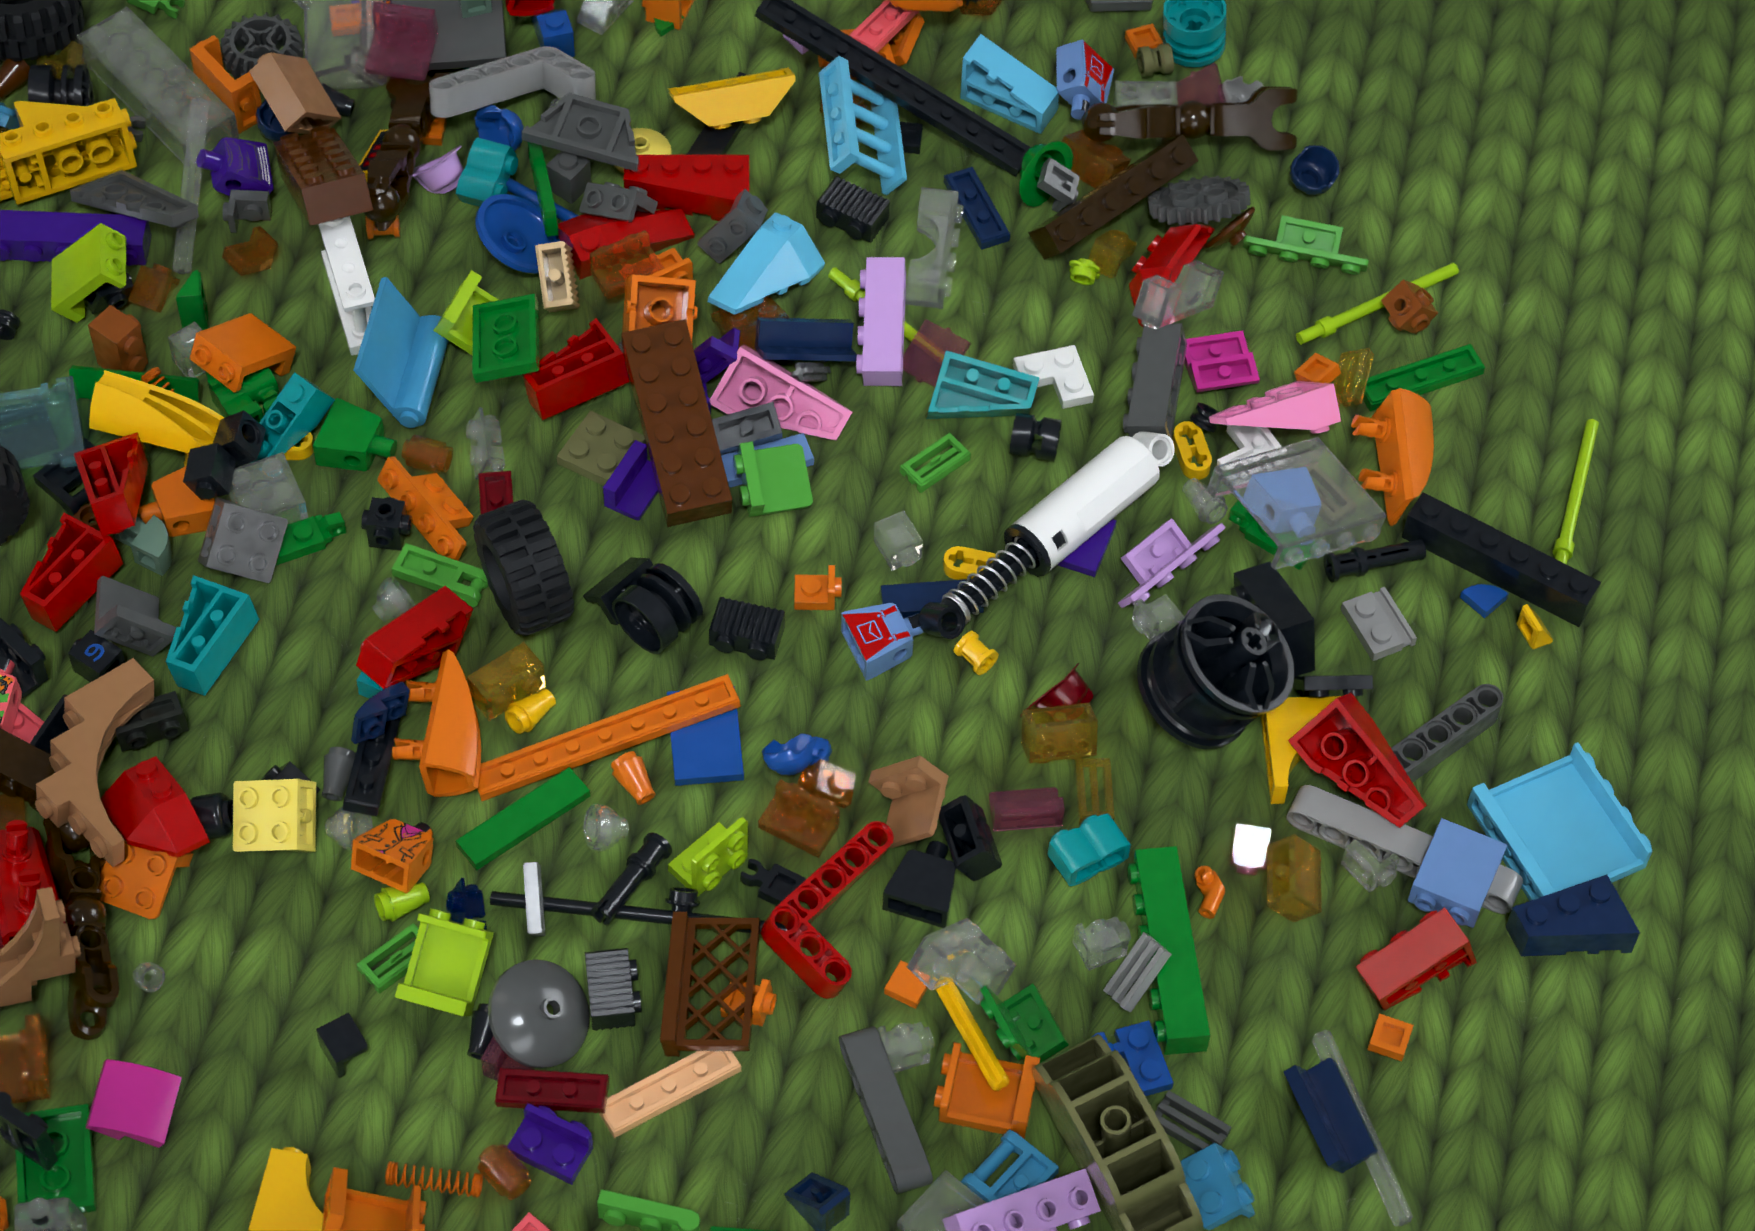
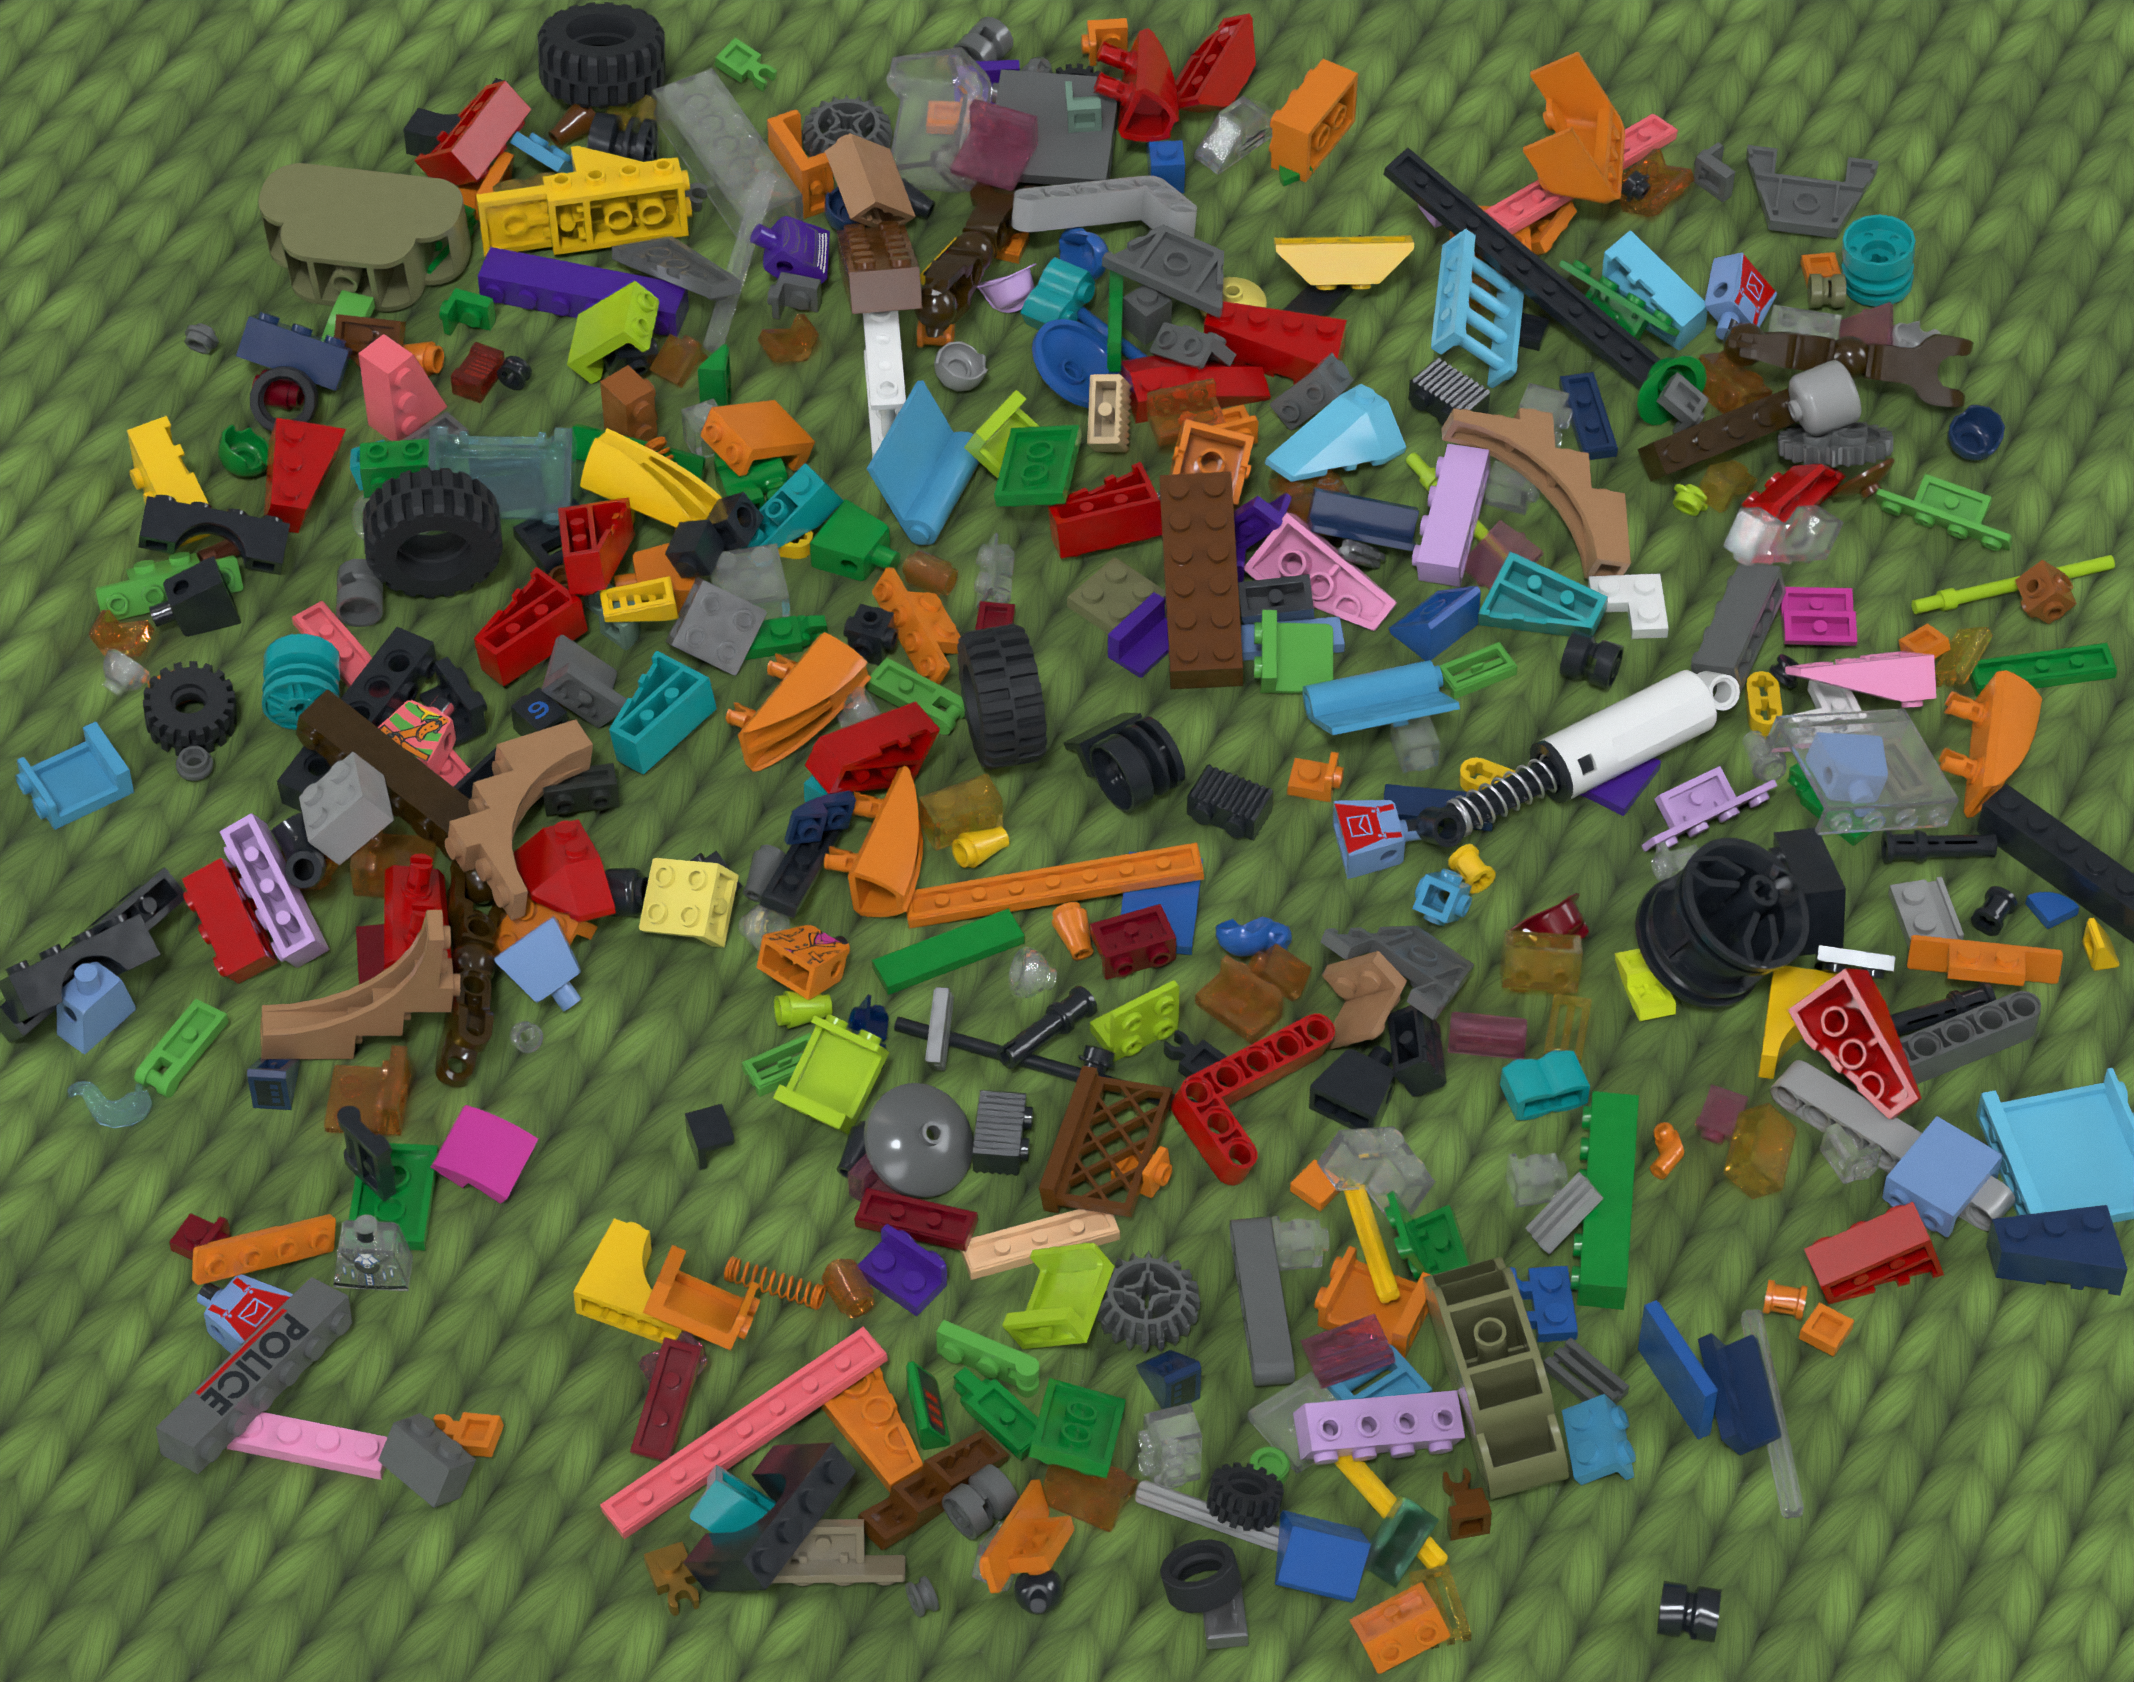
camera: 15 degrees right, 5 degrees down
none -> medium blue torso [494,916,582,1012]
none -> yellow slope [599,576,679,622]
none -> orange piece [726,632,872,771]
none -> light grey hair [934,341,988,391]
none -> lime panel [1002,1243,1114,1349]
none -> dark red bracket [1090,904,1176,980]
none -> dark grey gear [1096,1250,1200,1353]
none -> clear pink plate [1300,1314,1396,1389]
none -> dark azure door [1302,660,1460,735]
none -> dark grey wing [1321,926,1474,1020]
none -> blue slope [1388,586,1481,661]
none -> dark azure brick [1412,869,1472,926]
none -> medium nougat arch [1442,408,1631,579]
none -> green bracket [1558,259,1680,340]
none -> neon yellow slope [1615,949,1676,1021]
none -> blue tile [1638,1300,1718,1440]
none -> orange bush [1763,1280,1808,1321]
none -> light grey head [1788,360,1862,437]
none -> black pin [1891,982,1996,1036]
none -> orange bracket [1907,935,2063,986]
none -> black bush [1971,886,2018,936]

